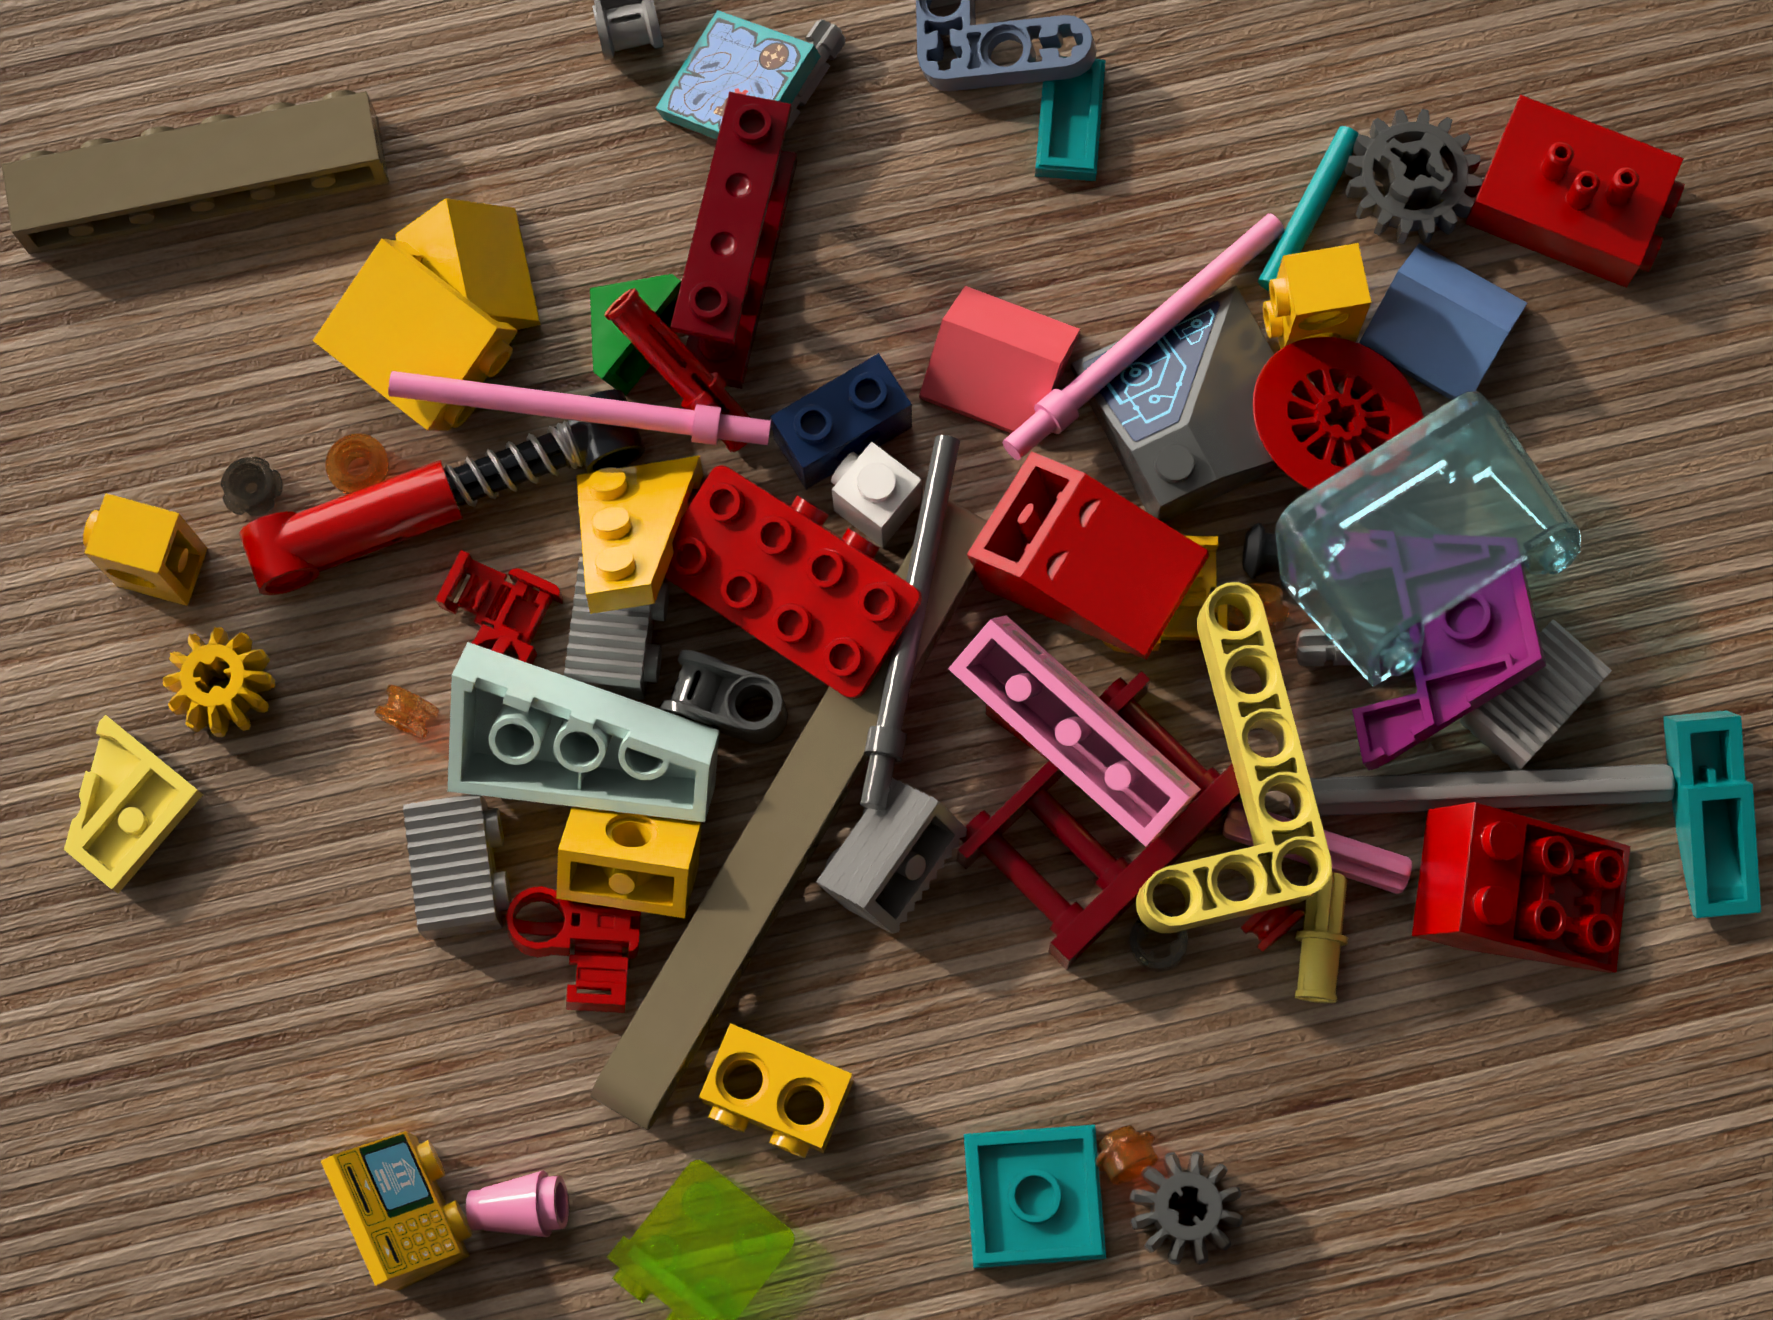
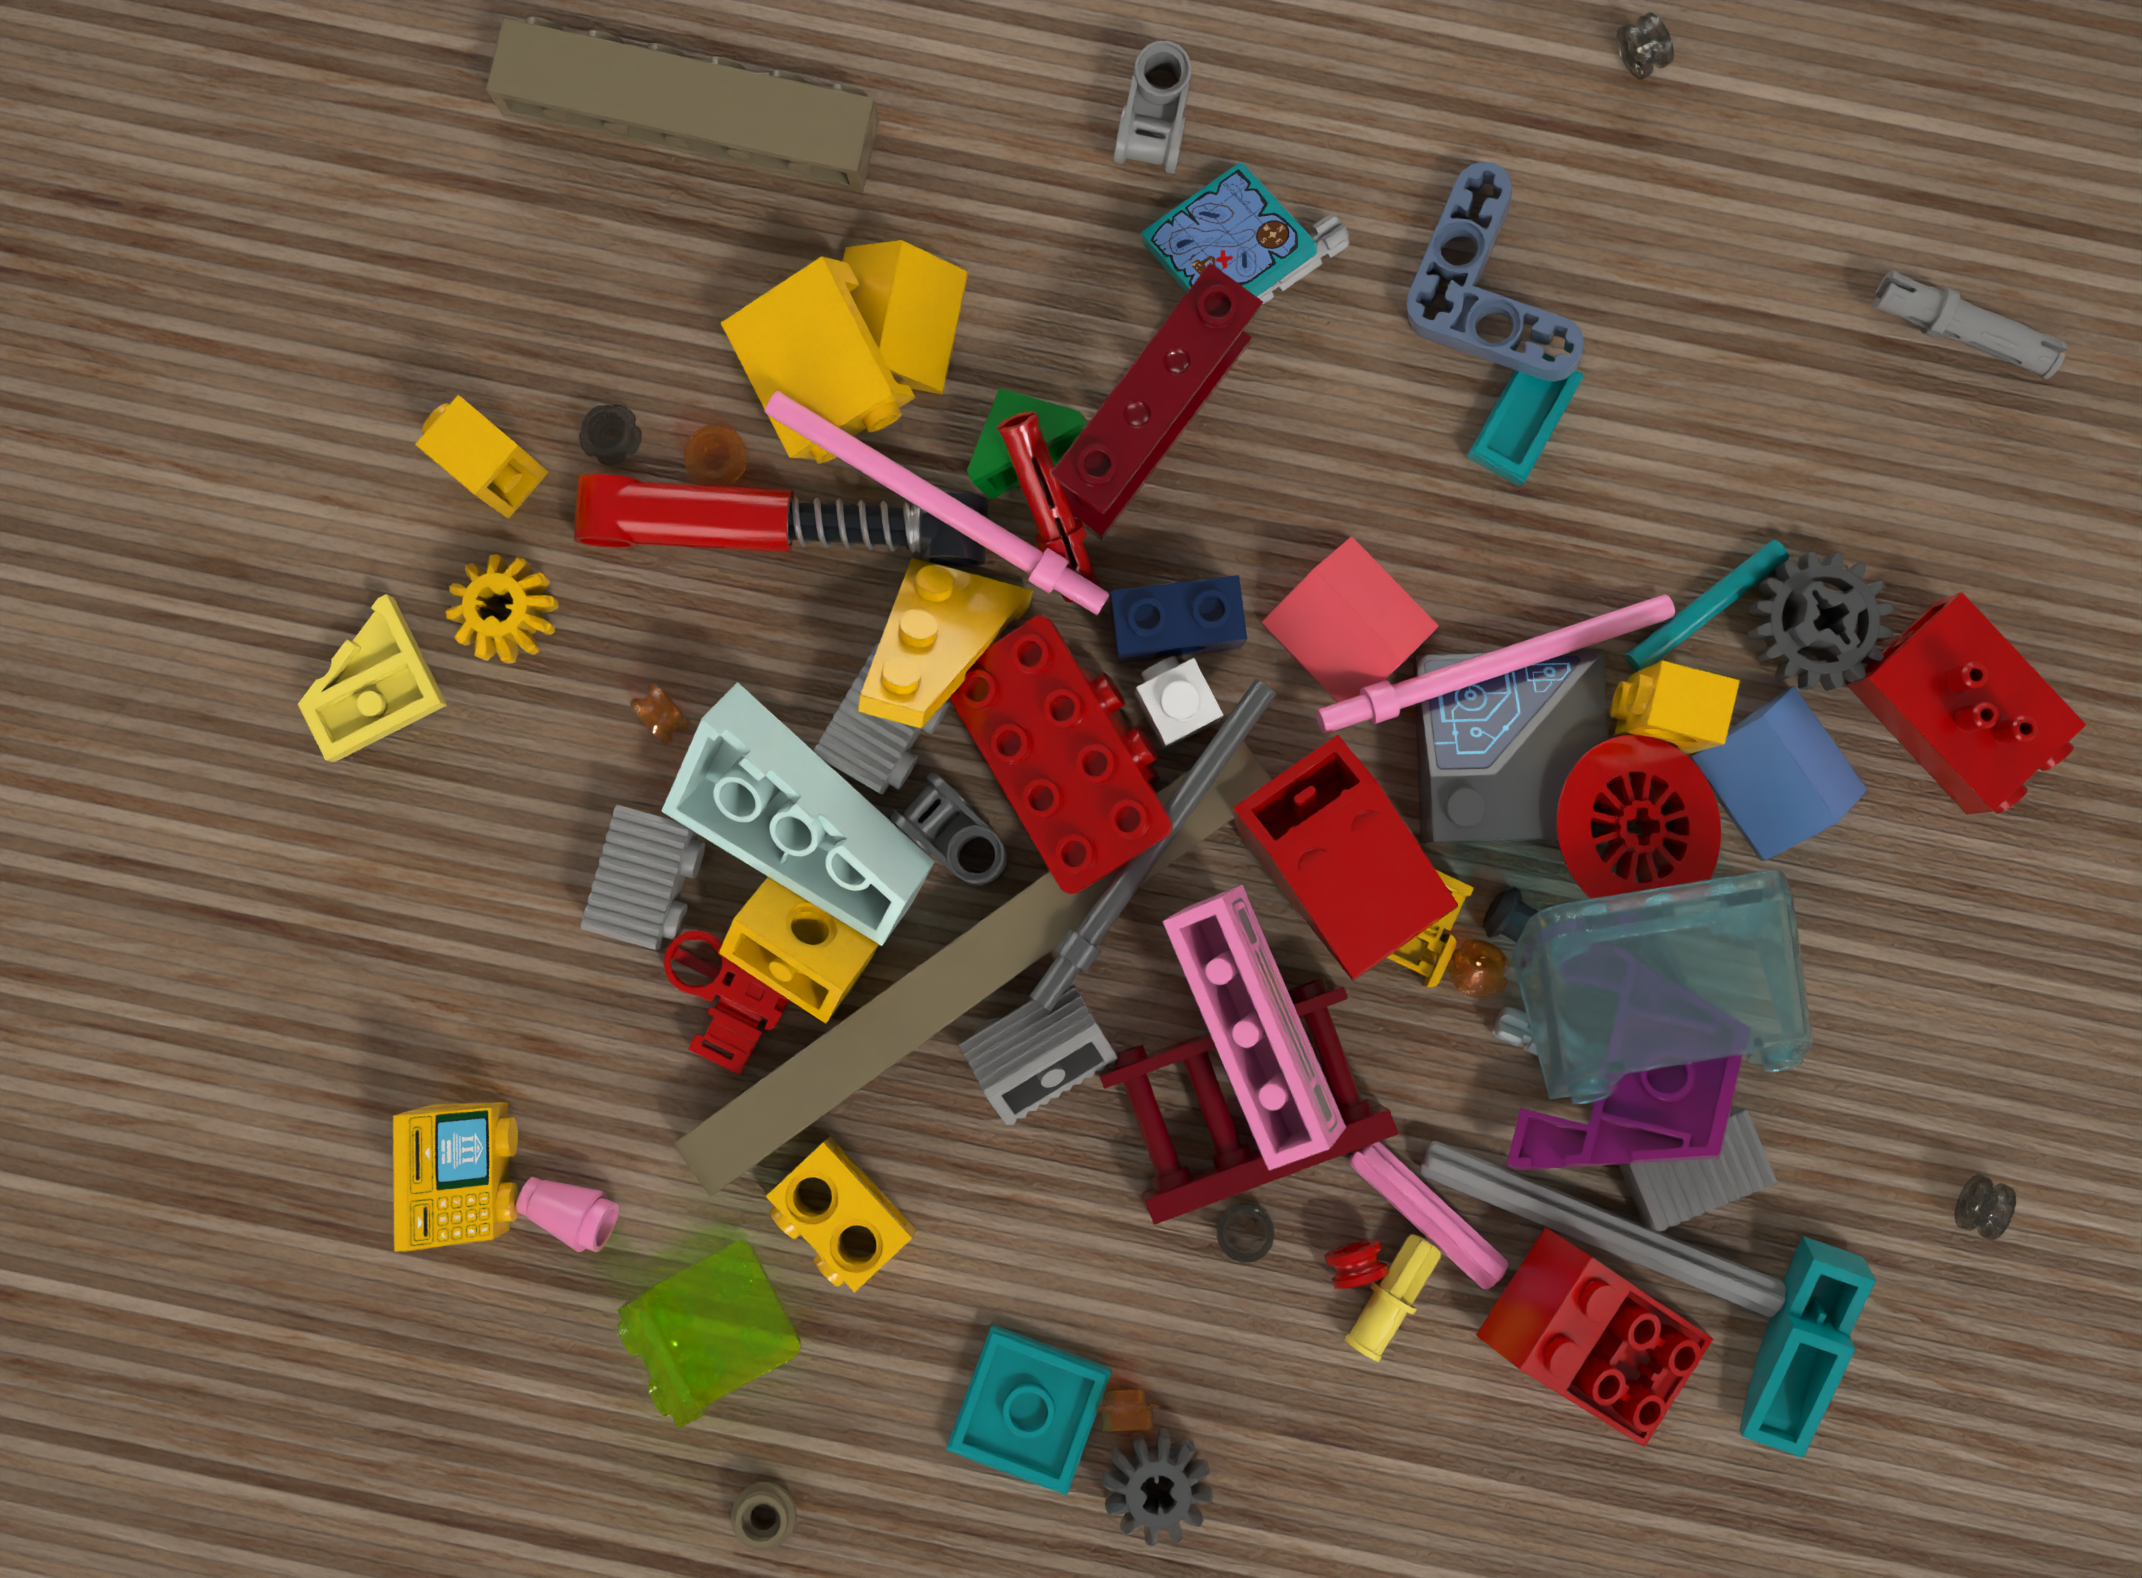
camera: 20 degrees right, 10 degrees up
red piece [435,550,563,664] -> none
light yellow beam [1136,582,1332,933] -> none

